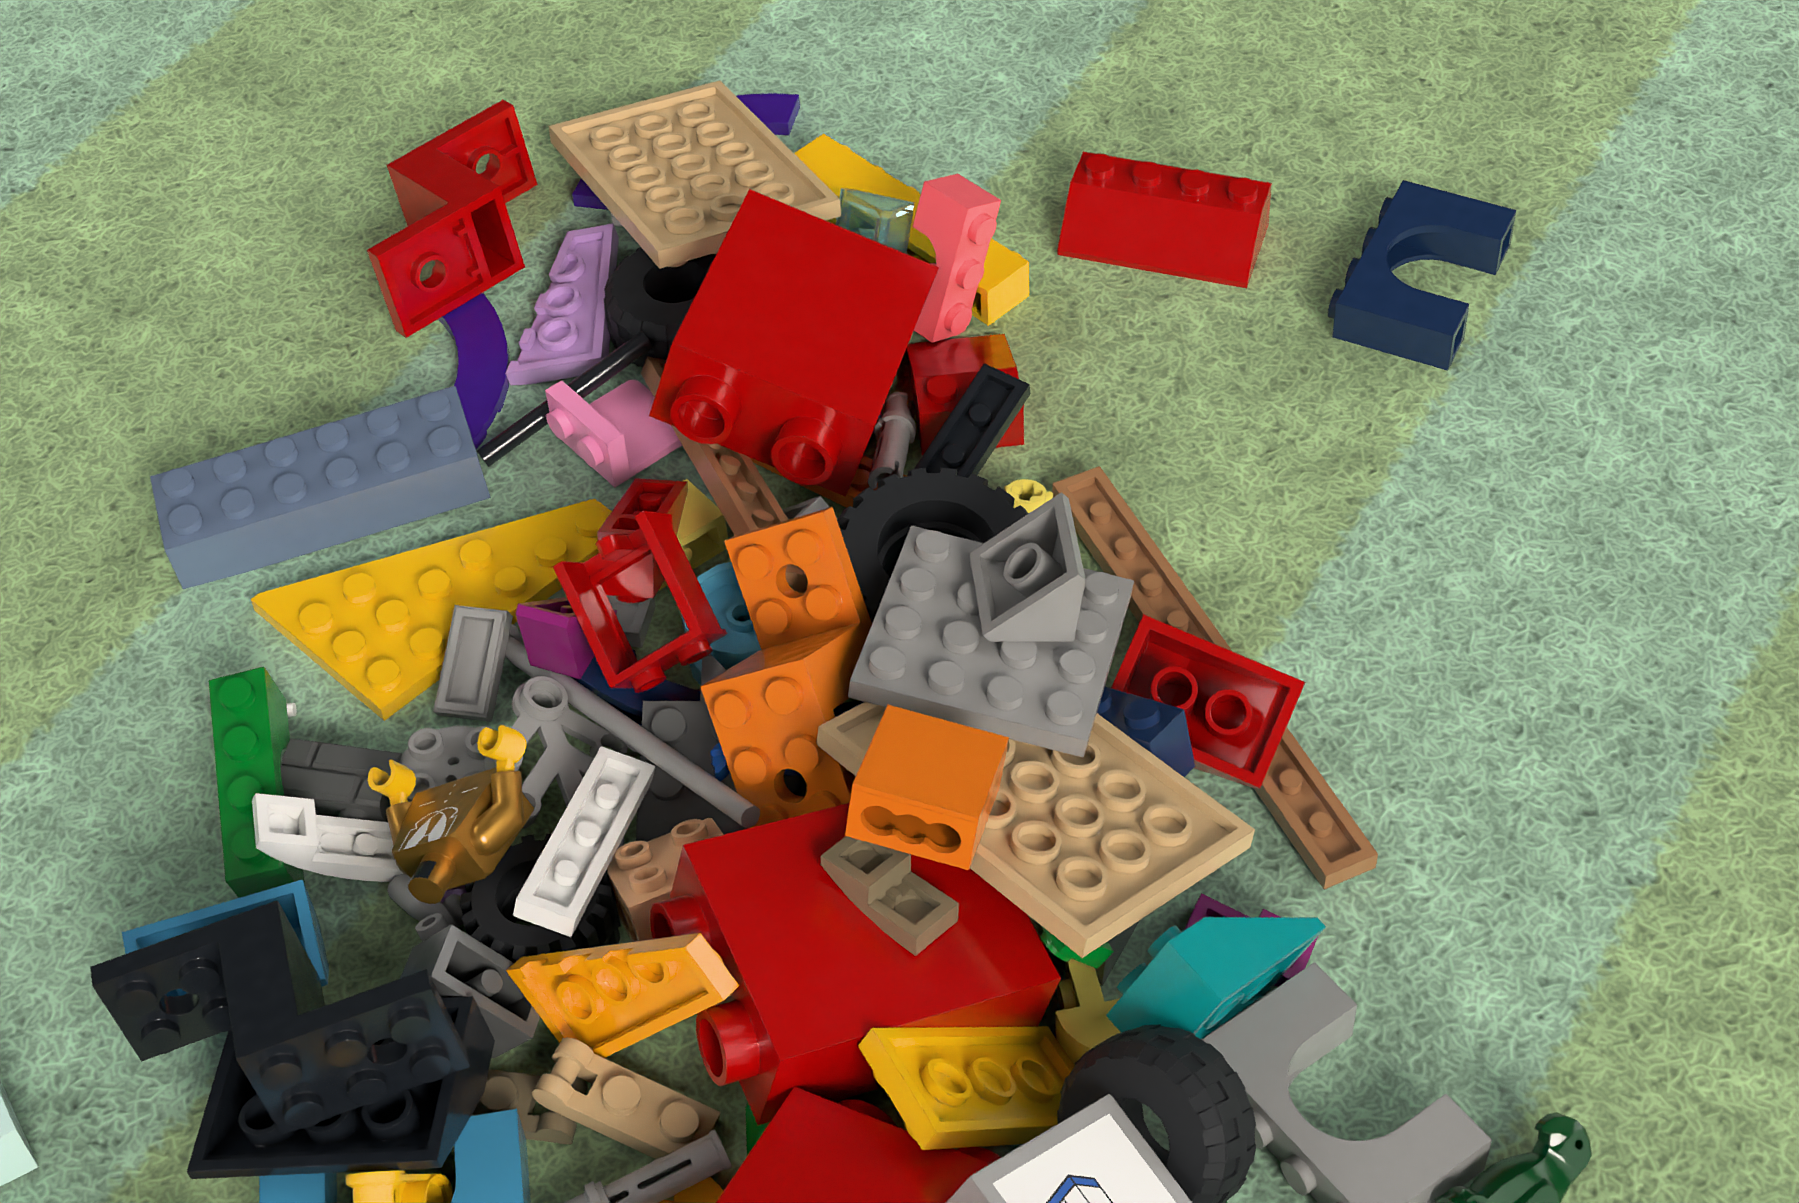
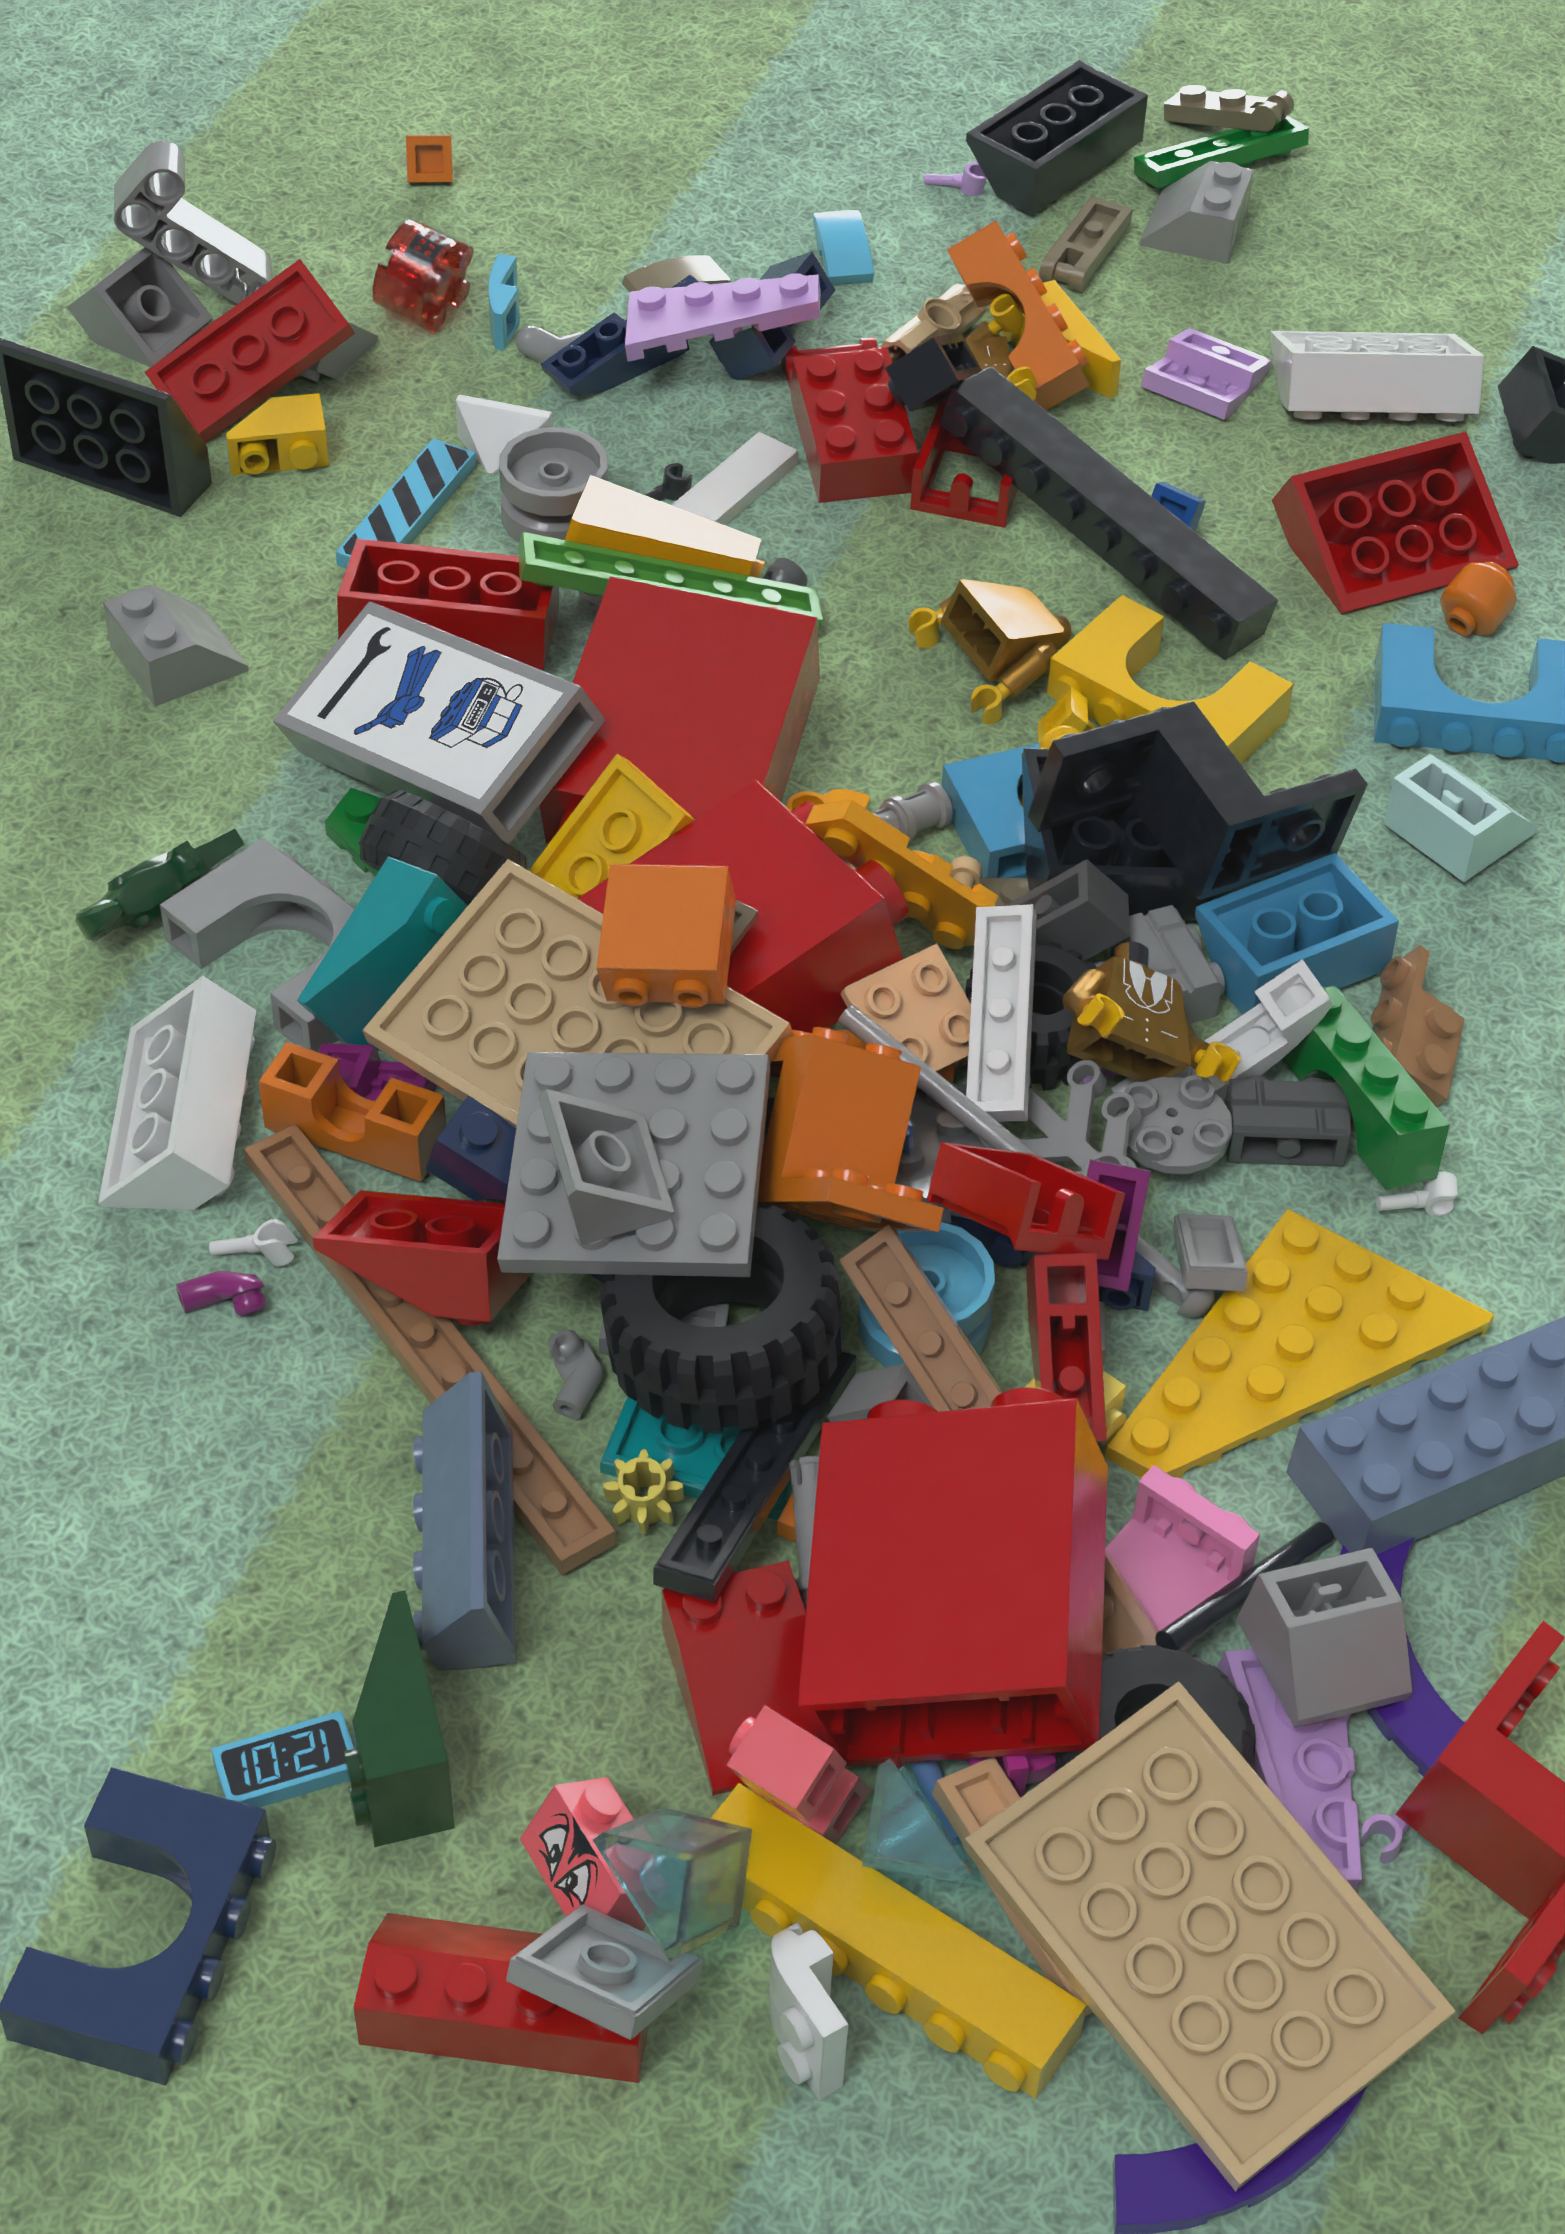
camera: 165 degrees right, 0 degrees up
none -> white slope [98,976,256,1210]
none -> magenta arm [176,1271,267,1316]
none -> white hand [209,1219,298,1267]
none -> tile [211,1710,354,1808]
none -> orange arch [258,1041,446,1182]
none -> dark green slope [344,1590,455,1847]
none -> sand blue slope [413,1371,516,1671]
none -> light grey tile [506,1904,703,2040]
none -> coral brick [520,1777,674,1931]
none -> clear light blue slope [593,1808,752,1962]
none -> white slope [769,1922,848,2100]
none -> light grey brick [1111,905,1225,1023]
none -> light grey slope [1236,1548,1412,1728]
none -> medium nougat bracket [1350,945,1465,1133]
none -> lavender hand [1360,1814,1409,1864]

